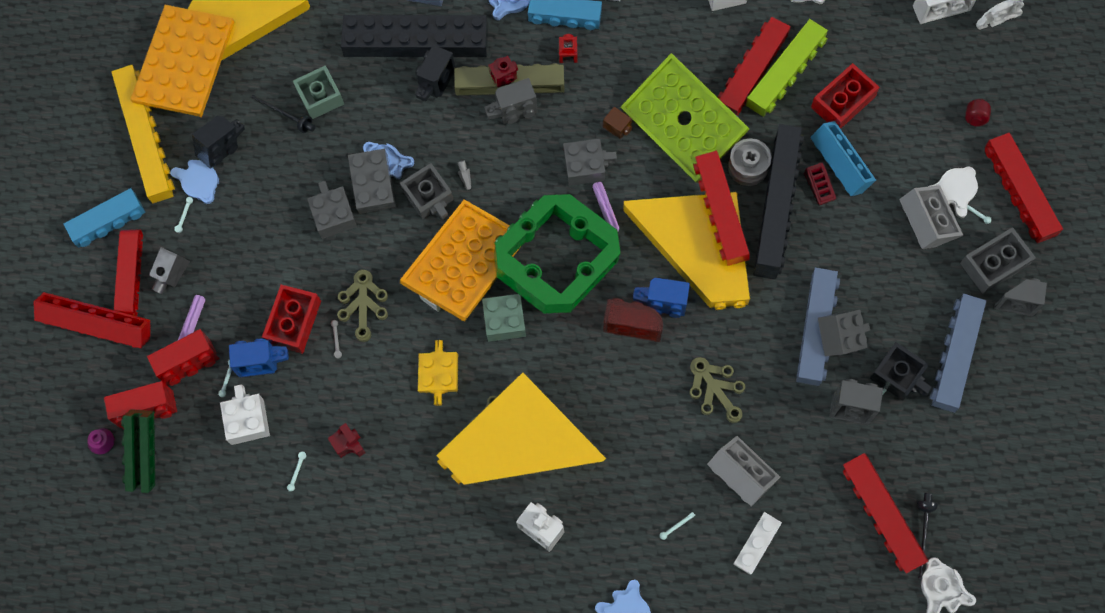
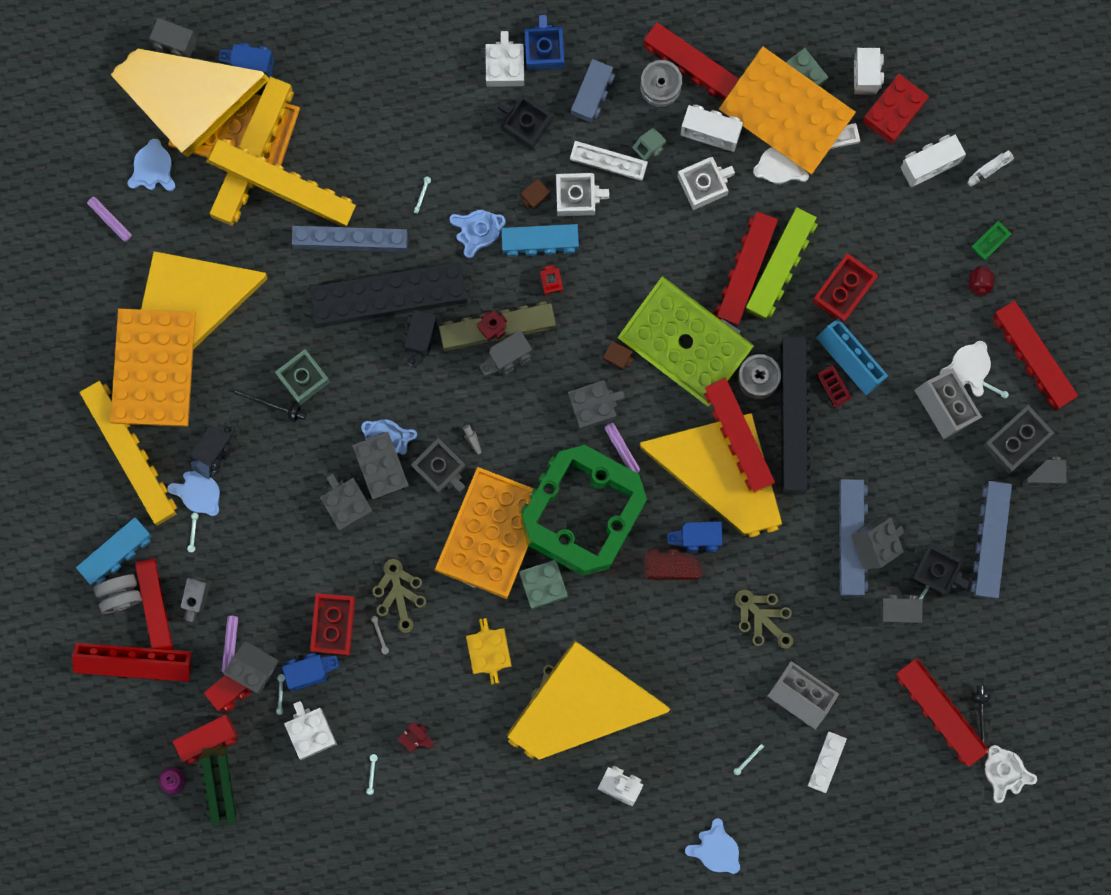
camera: 15 degrees left, 10 degrees up
none -> light grey wheel [93,574,142,614]
none -> dark grey slope [223,641,279,695]
none -> green plate [971,221,1011,261]

